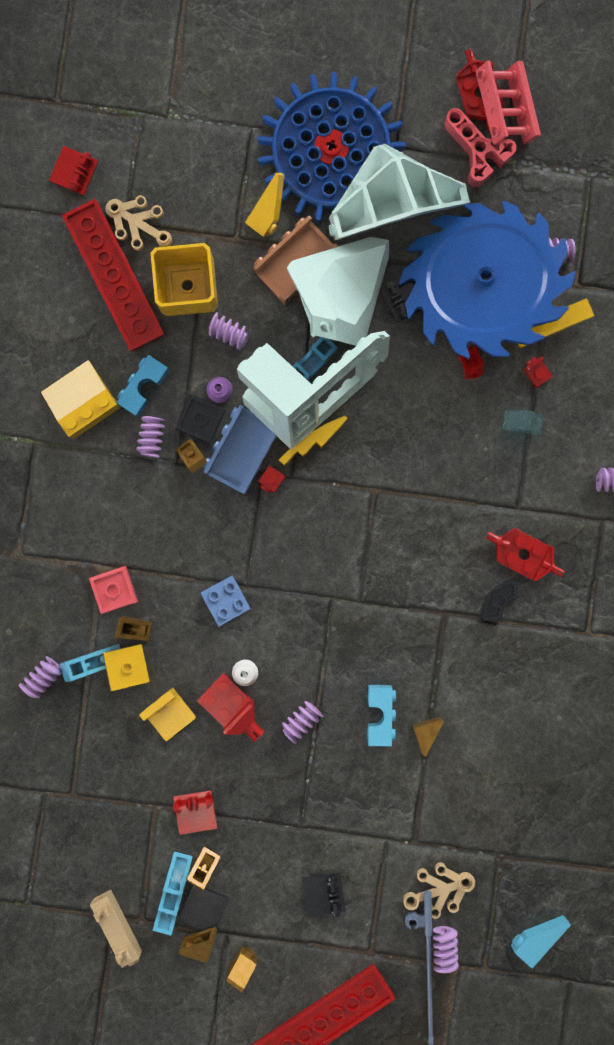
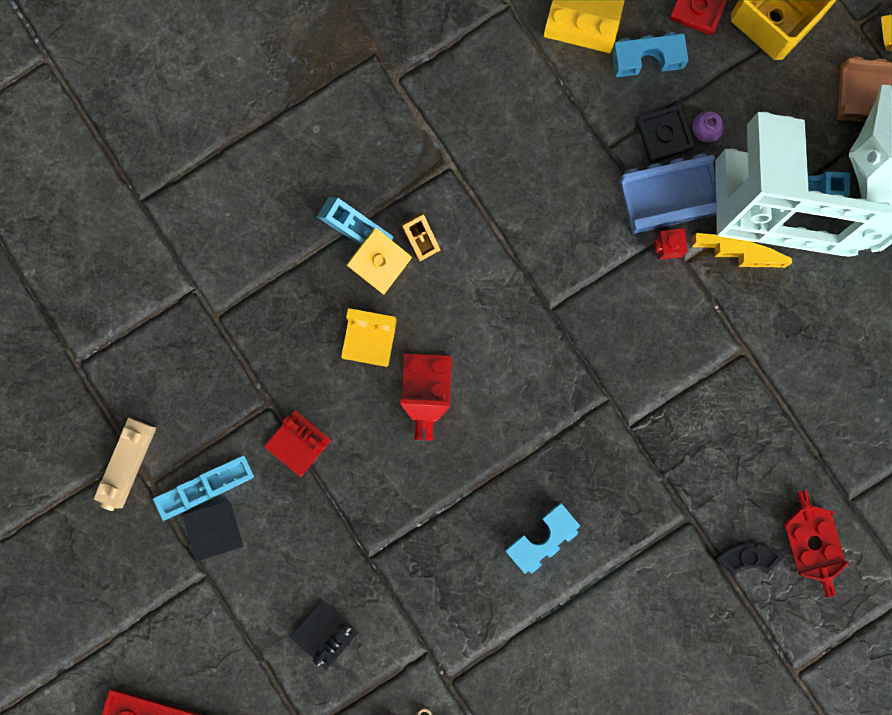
camera: 50 degrees right, 5 degrees down
lavender piece [19,656,62,699] -> none
coral tile [89,566,138,614] -> none
lavender piece [136,416,165,458] -> none
pearl gold slope [176,438,208,473] -> none
pearl gold slope [179,927,217,963] -> none
slope [186,847,220,891] -> none
medium blue hinge [200,575,250,627] -> none
lavender piece [209,312,251,350] -> none
slope [226,946,257,992] -> none
white cone [232,660,258,686] -> none
lavender piece [282,701,324,744] -> none
pearl gold slope [412,717,444,756] -> none

